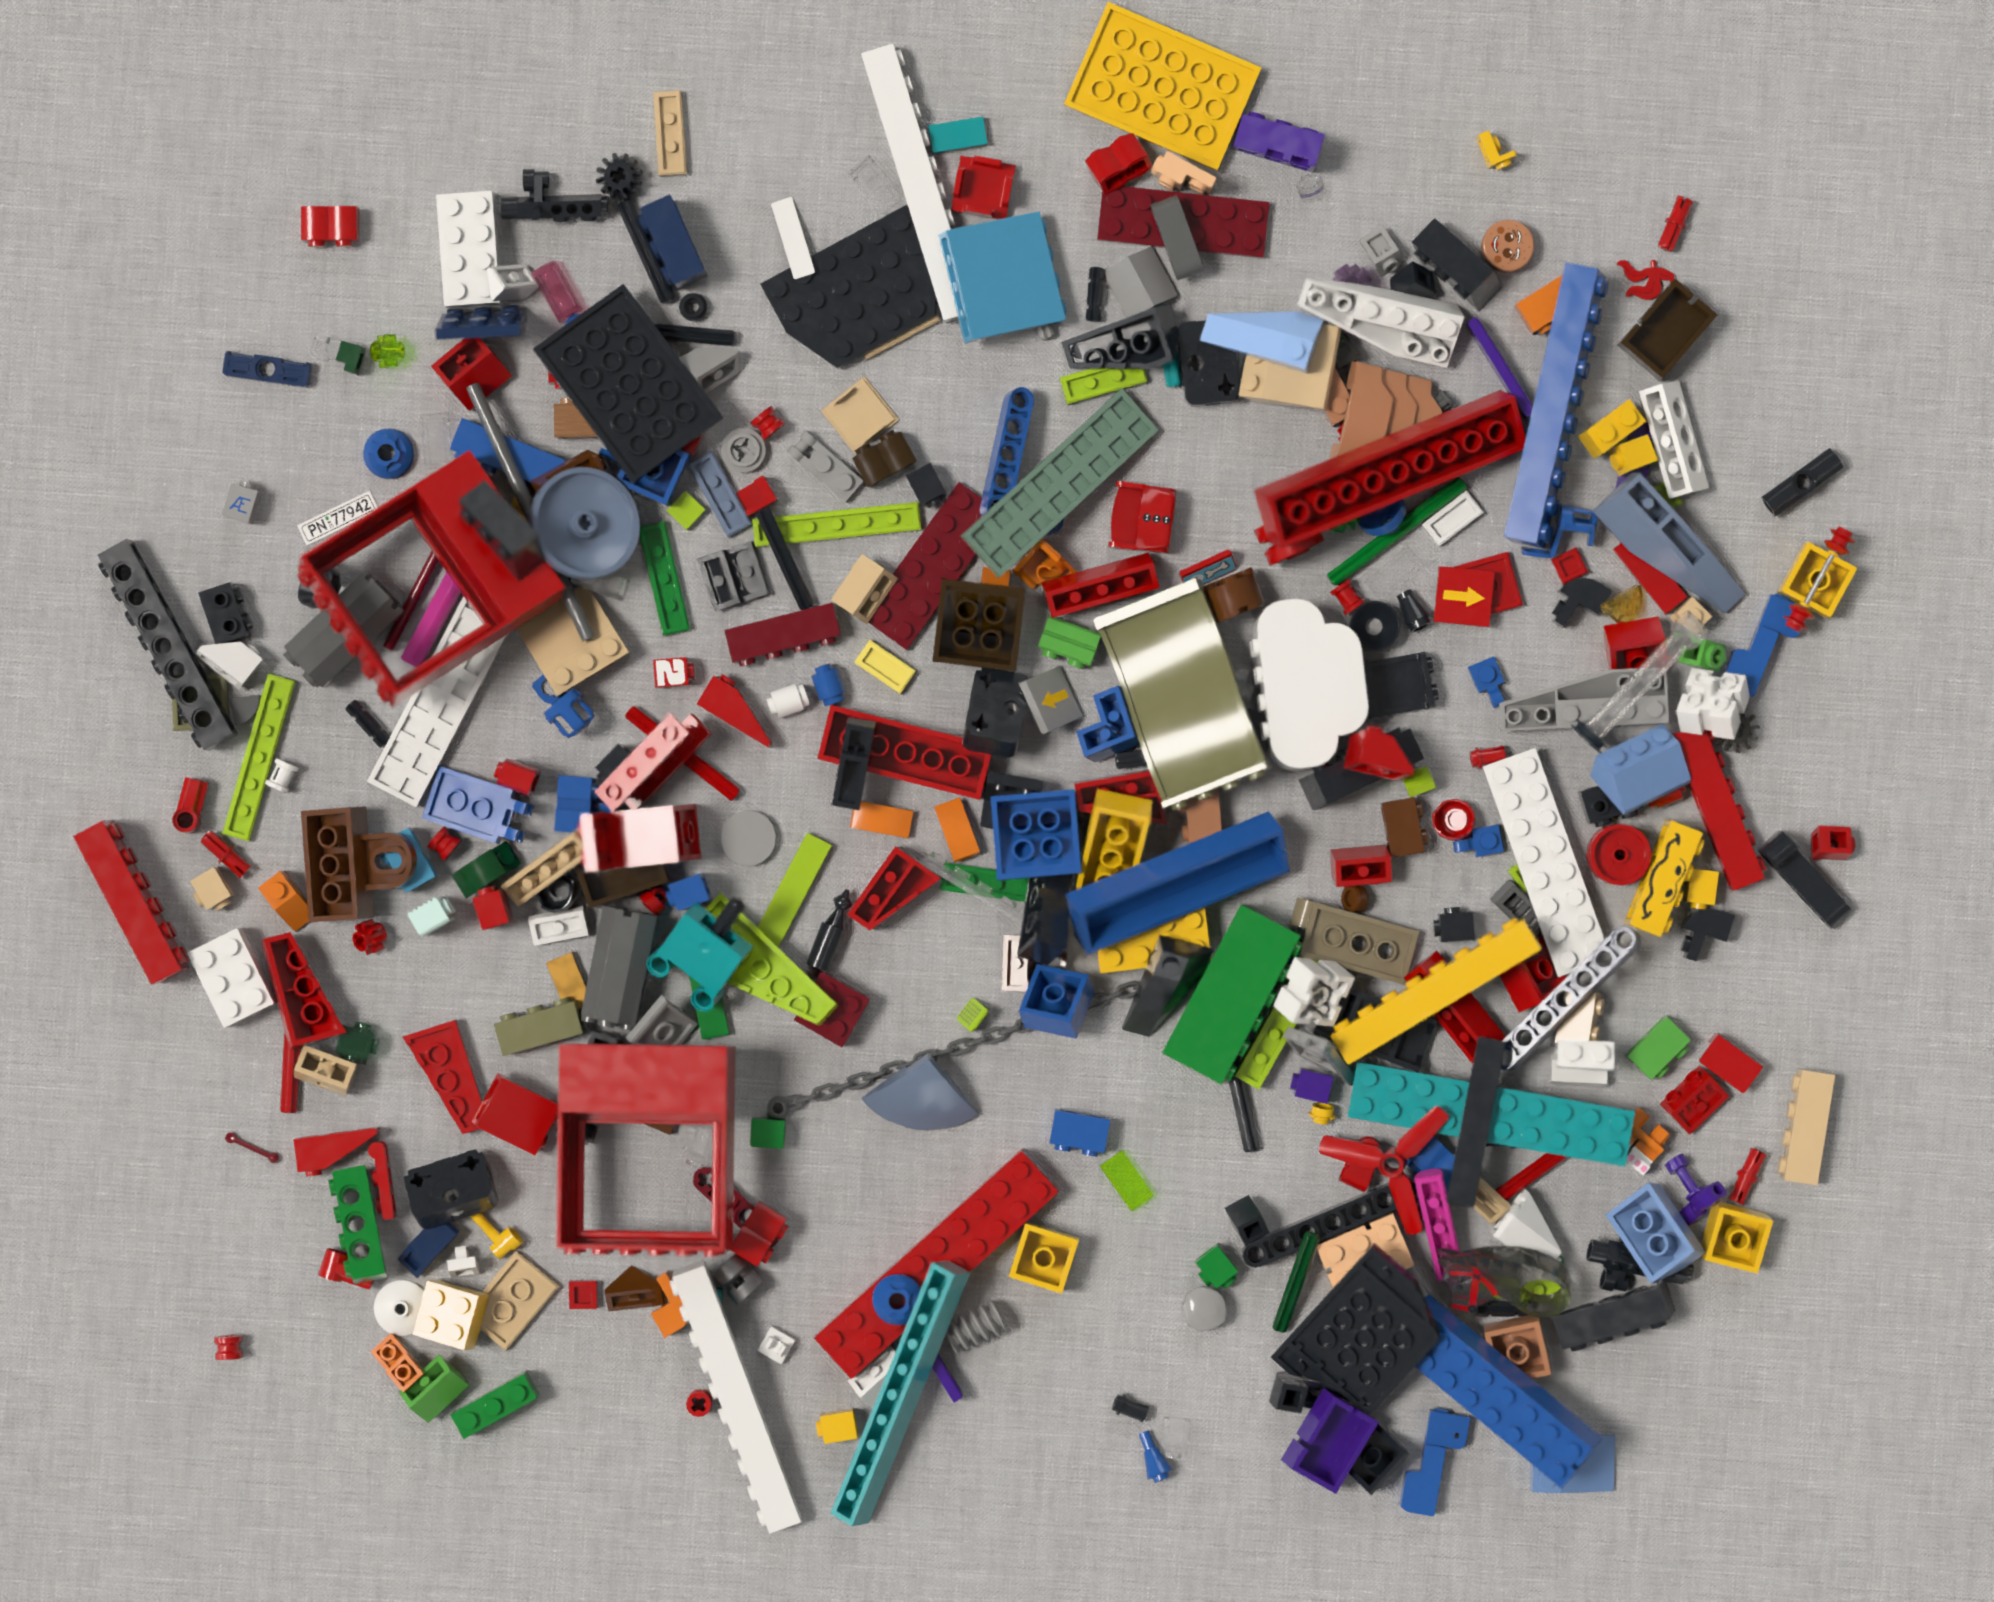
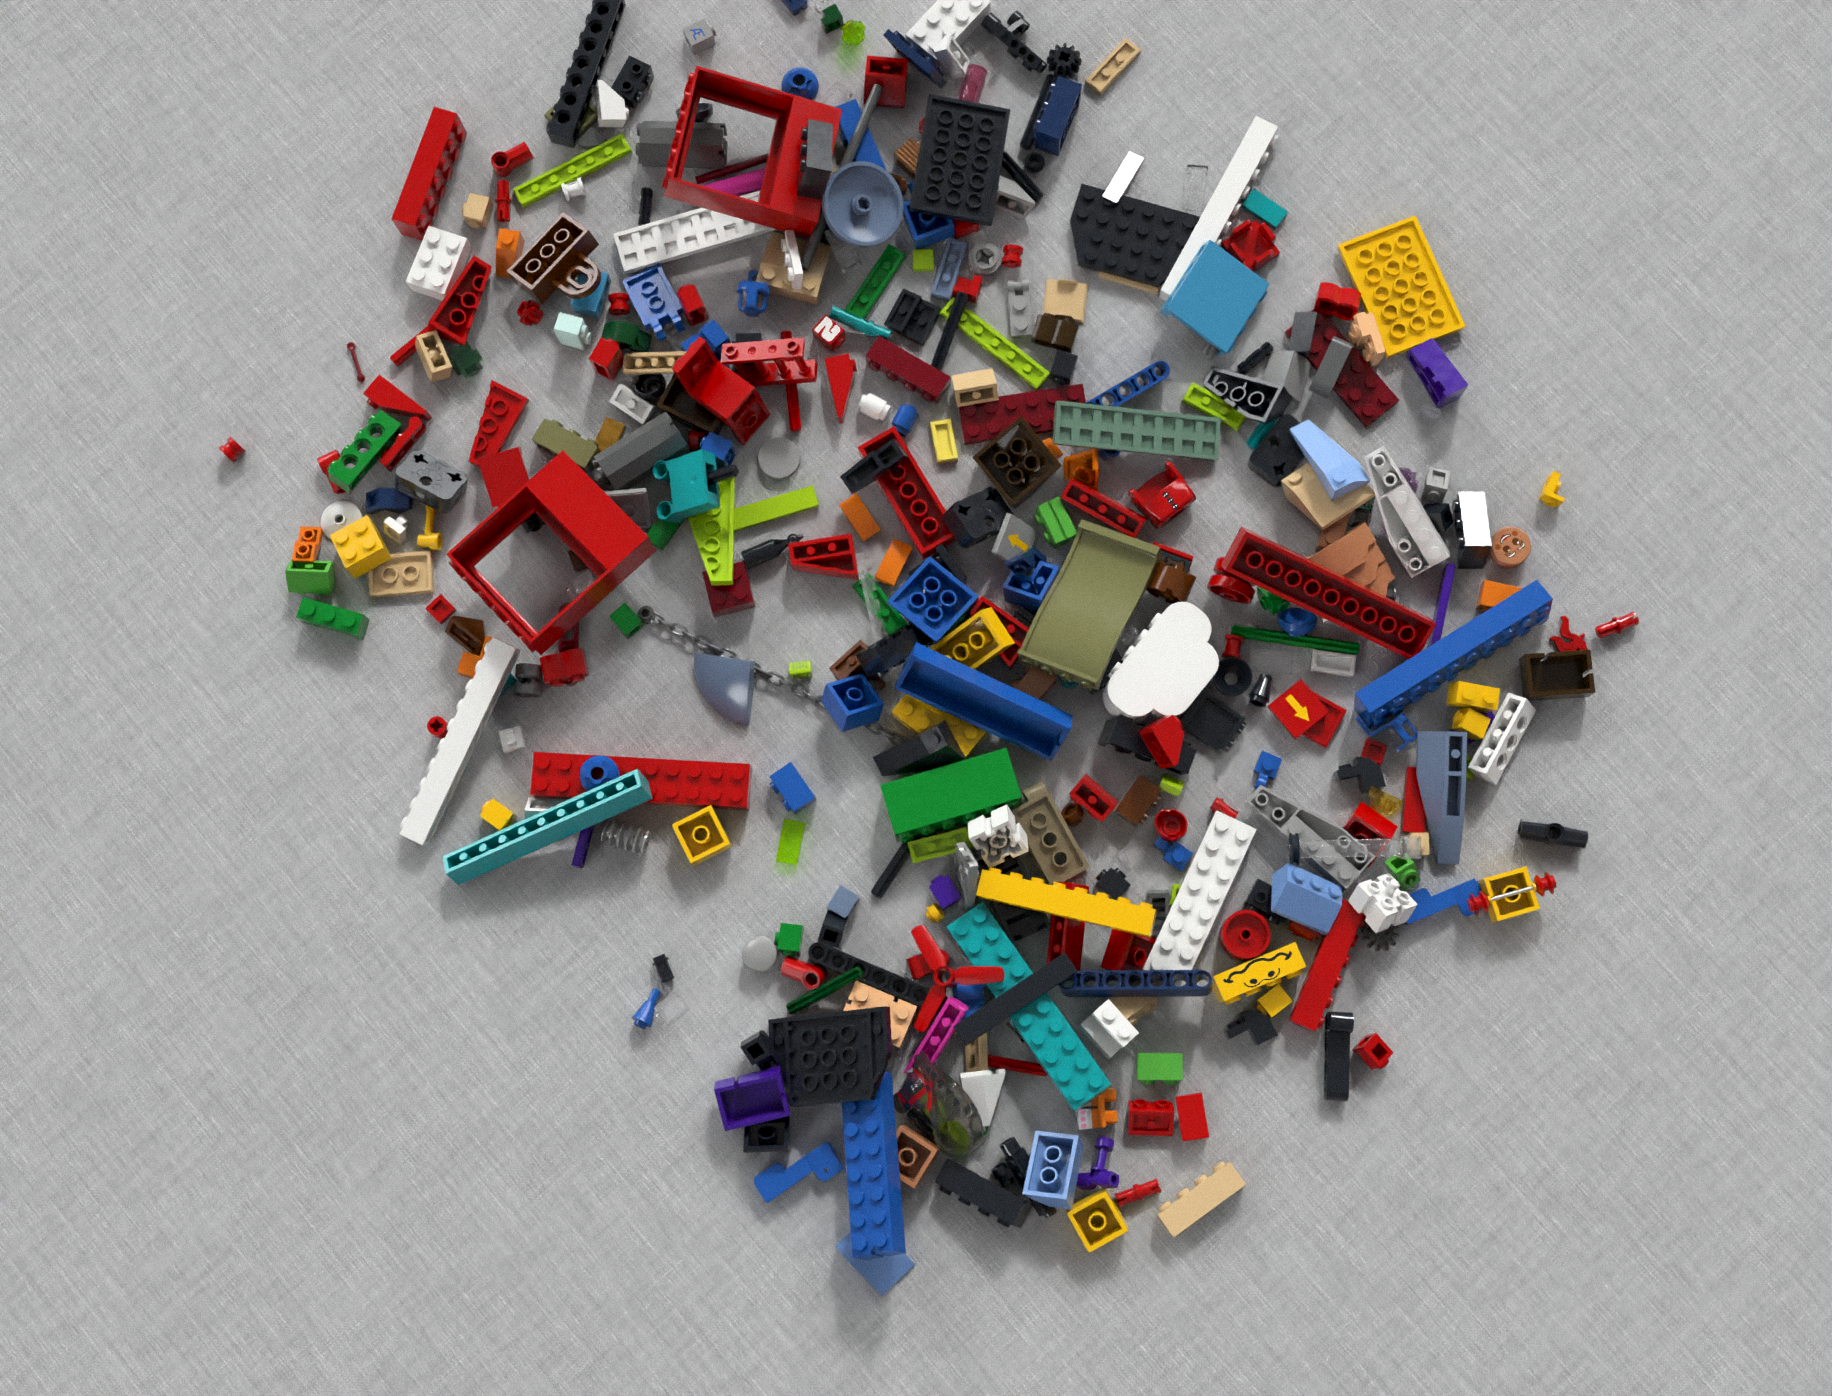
camera: 55 degrees right, 10 degrees down
none -> red piece [780,956,827,990]
none -> white plate [781,230,803,289]
none -> sand blue panel [827,885,860,918]
none -> teal pin [829,305,891,340]
none -> dark blue slope [1005,547,1047,575]
none -> black slope [1288,312,1317,356]

